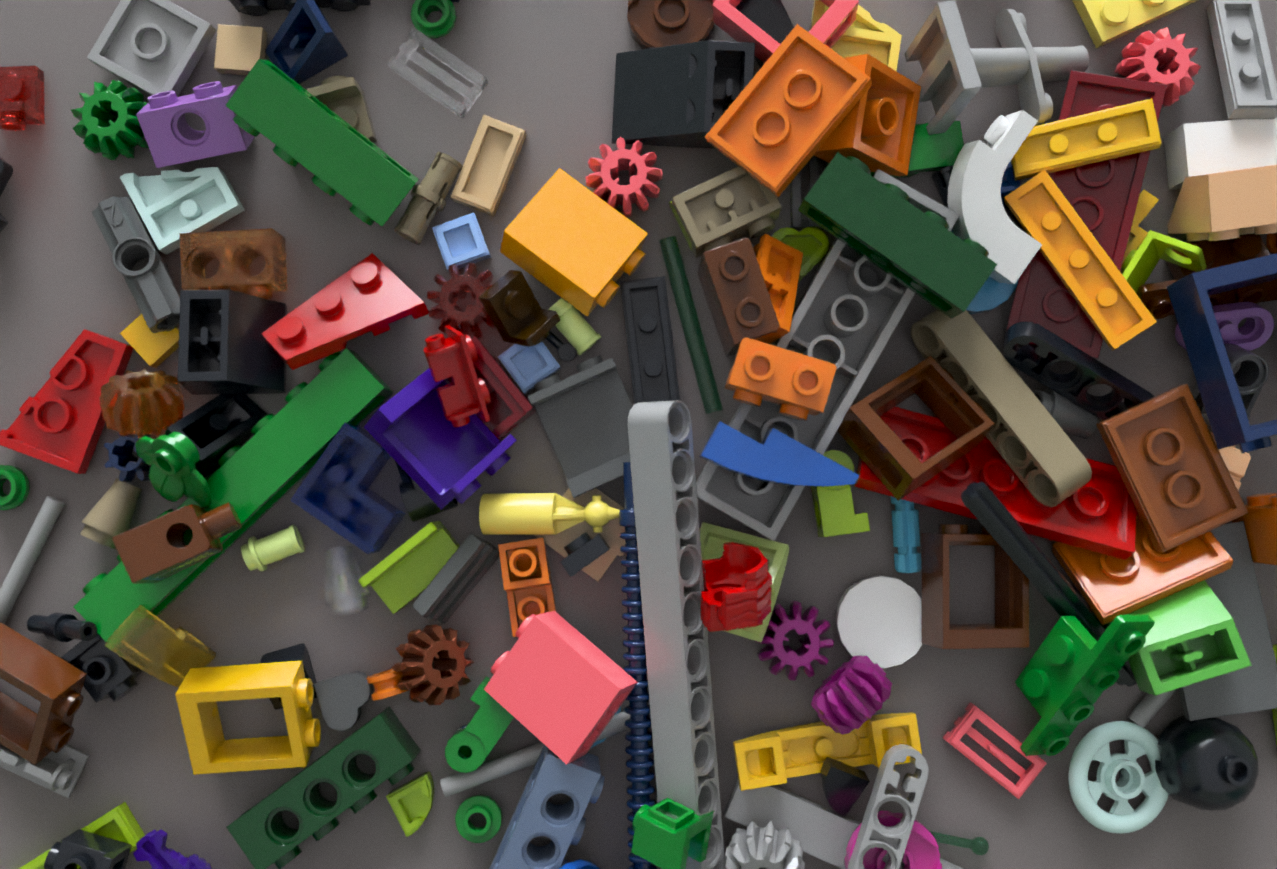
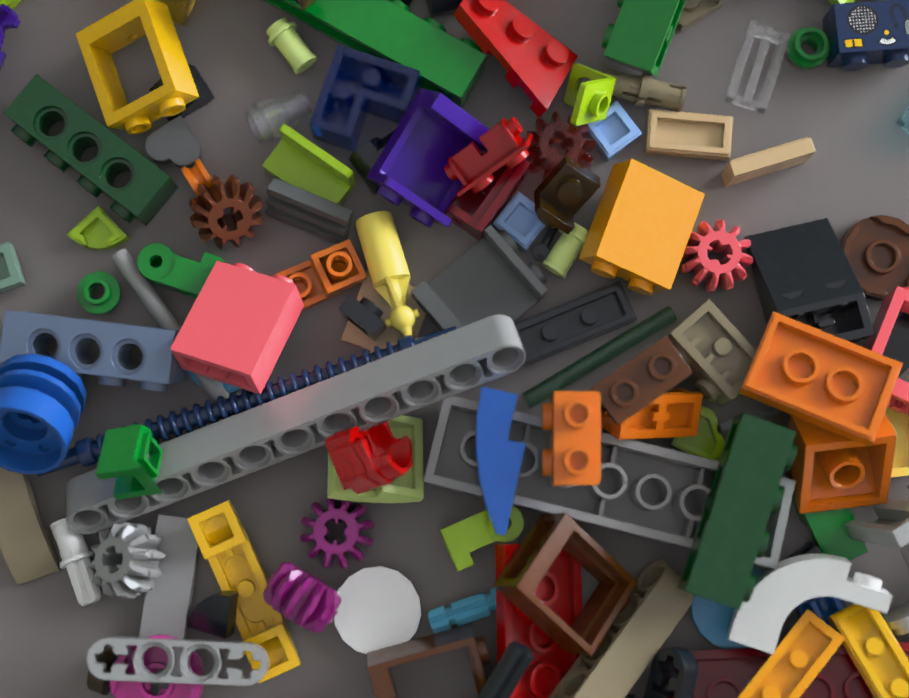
camera: 70 degrees right, 5 degrees down
none -> lime bracket [564,63,617,126]
none -> tan tile [721,137,816,187]

